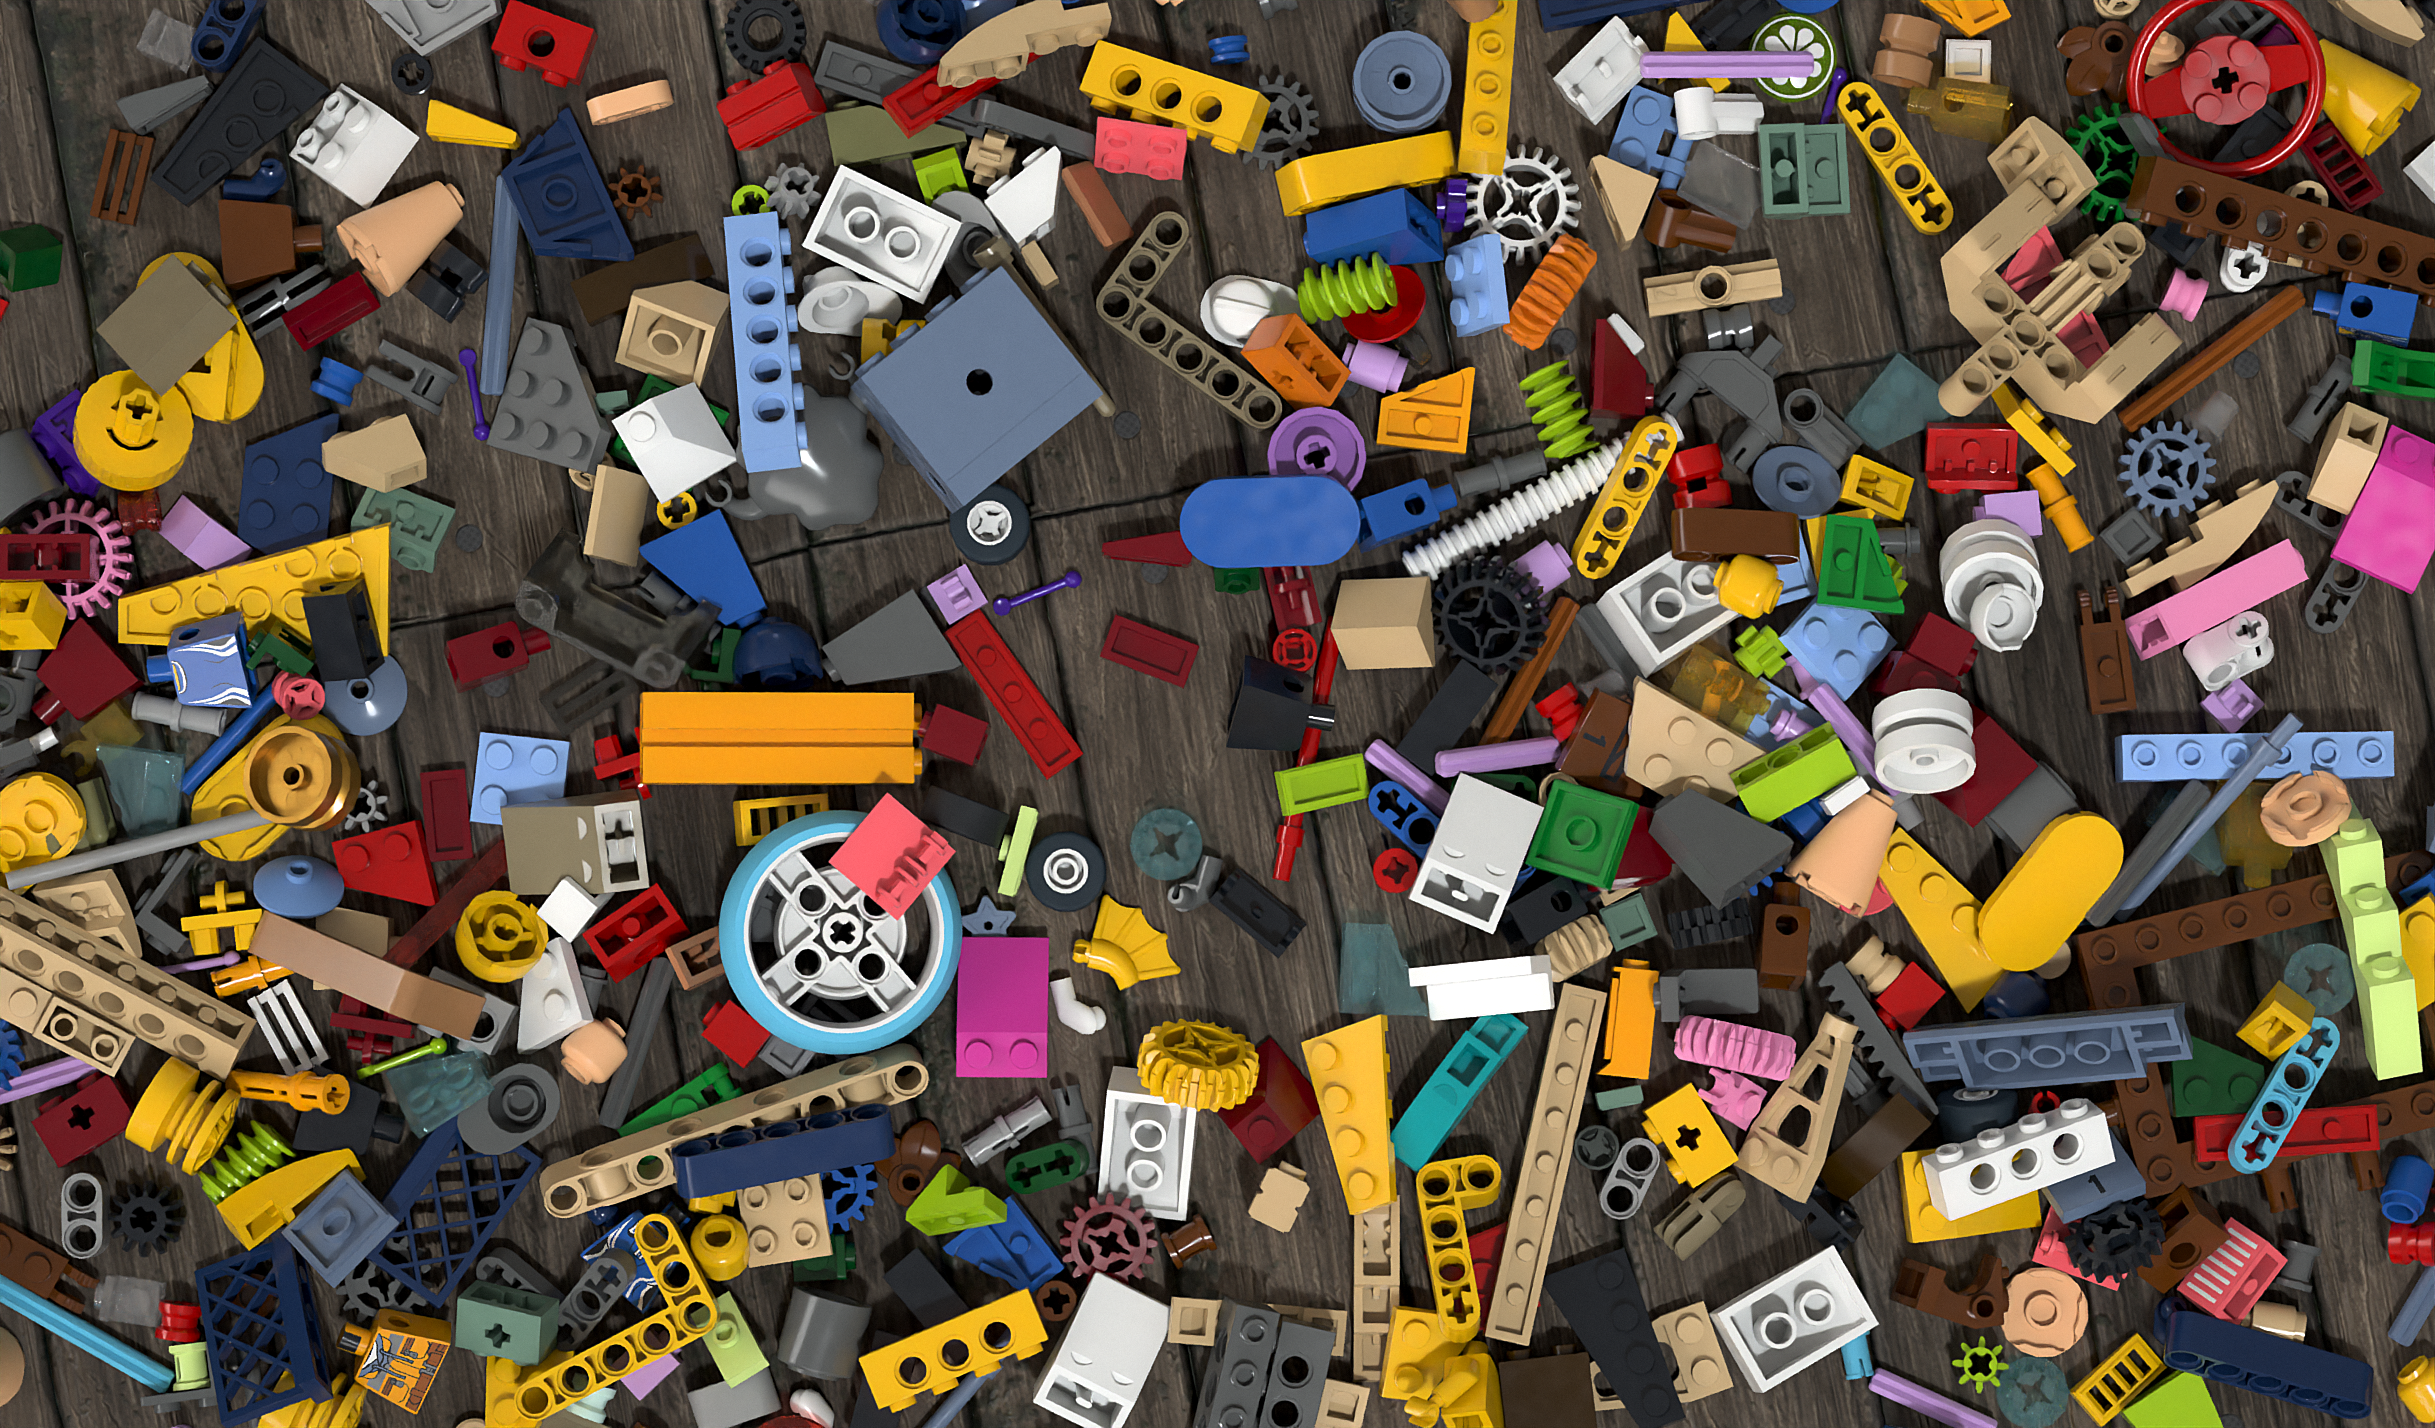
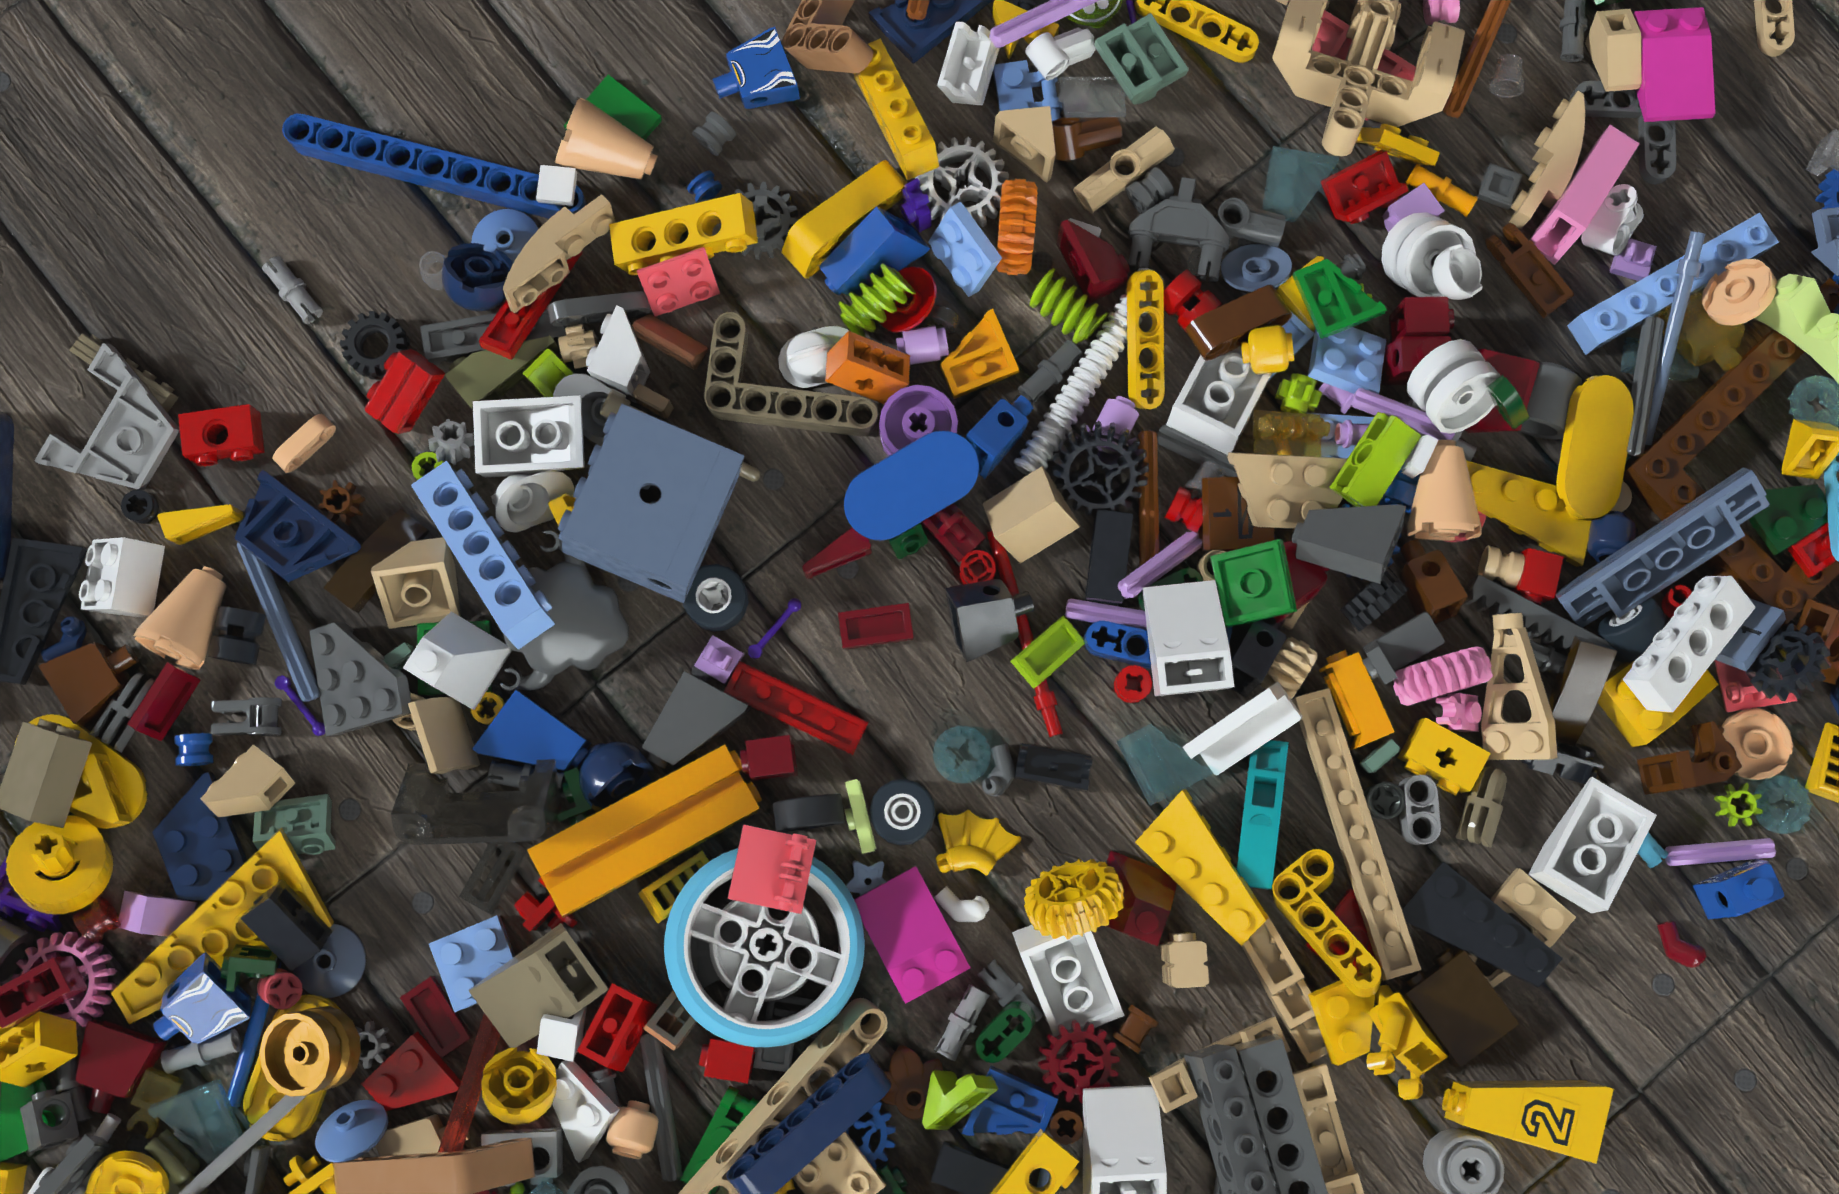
camera: 30 degrees left, 5 degrees down
dark red torso [443,620,551,694] -> none
sand blue wheel [1352,30,1452,137] -> none
sand green tile [1598,893,1658,952] -> none
yellow slope [1837,454,1914,522] -> none
sand blue gear [2117,421,2217,519] -> none
none -> dark green beam [1486,375,1530,429]

